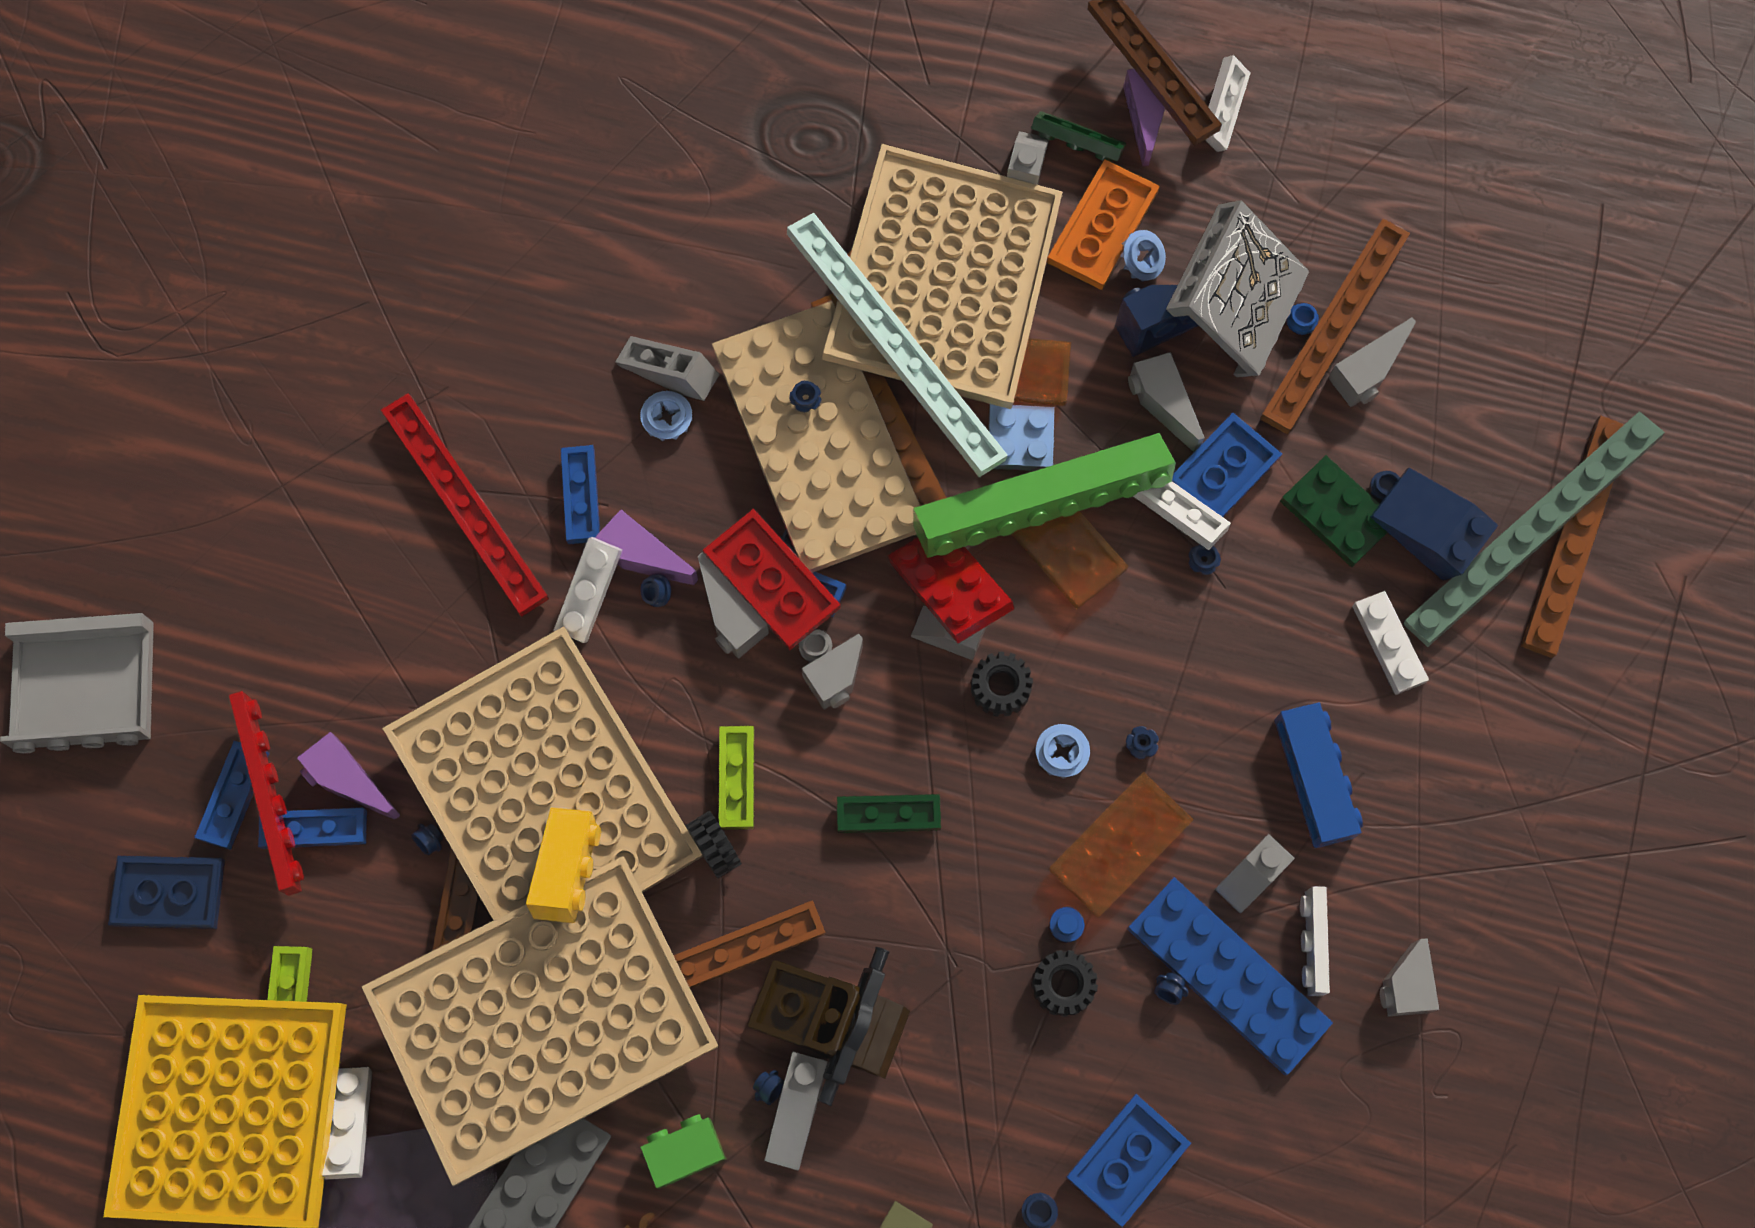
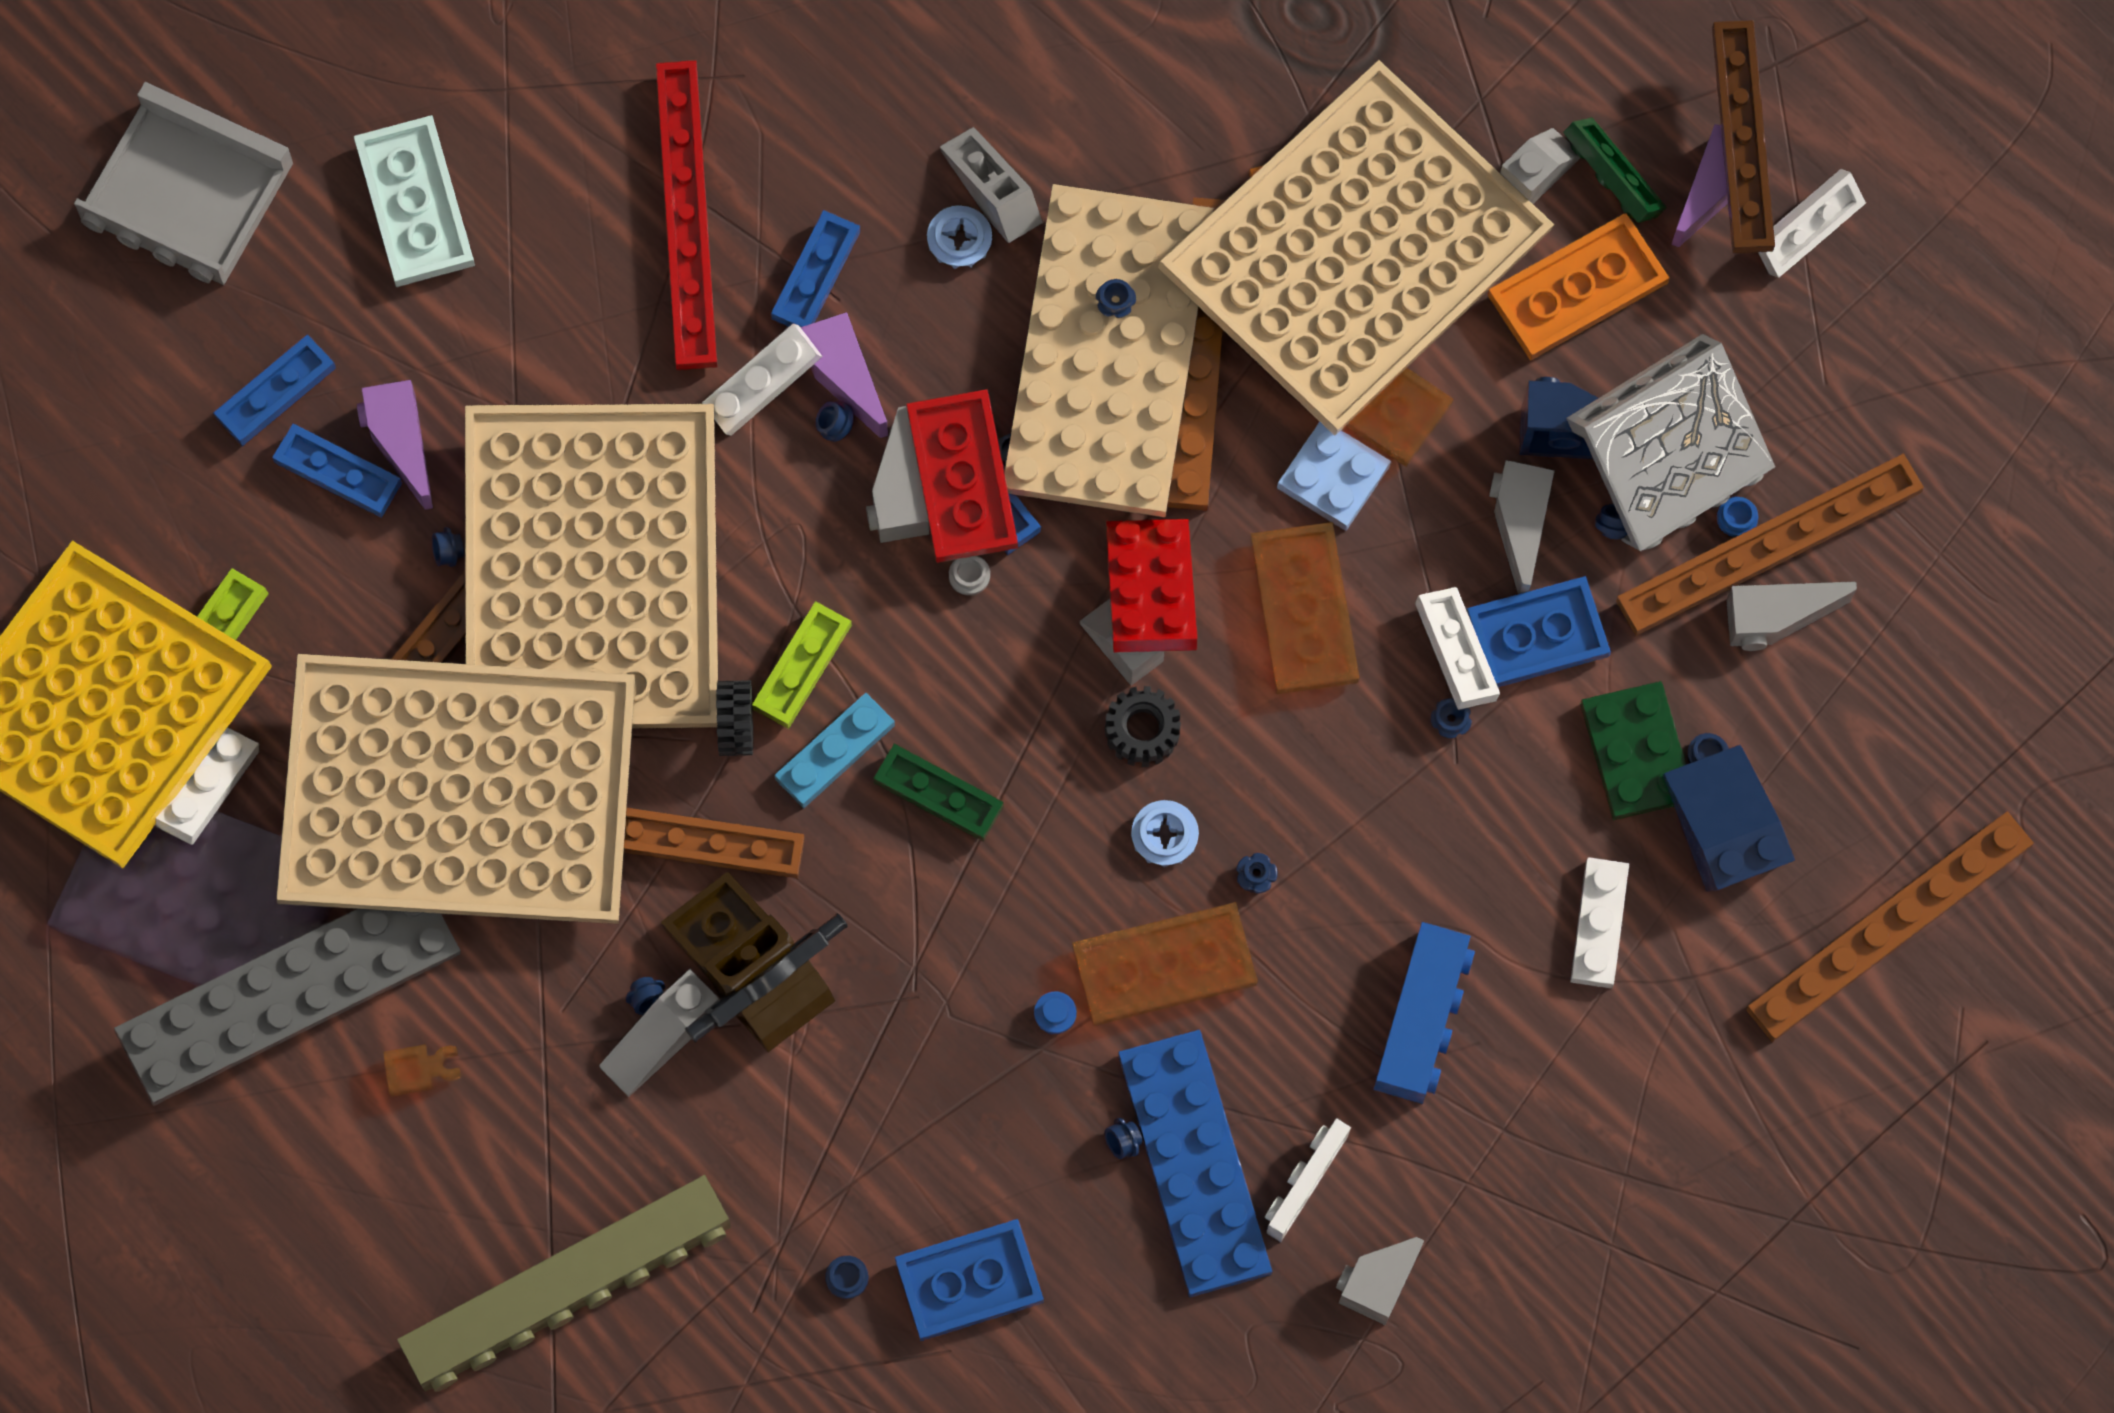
camera: 30 degrees right, 0 degrees up
dark blue tile [108,856,225,929] -> none
red plate [229,691,304,896] -> none
yellow brick [526,808,601,923] -> none
bright green brick [641,1114,727,1189] -> none
light aqua plate [787,213,1008,477] -> none
light grey slope [802,634,863,709] -> none
bright green brick [913,433,1176,558] -> none
black tyre [1032,950,1098,1017] -> none
light blue gear [1120,230,1166,281] -> none
light grey slope [1215,834,1295,913] -> none
sand green plate [1404,411,1665,647] -> none
none -> light aqua plate [354,115,475,287]
none -> dark azure plate [775,693,895,809]
none -> dark blue plate [1595,504,1628,539]

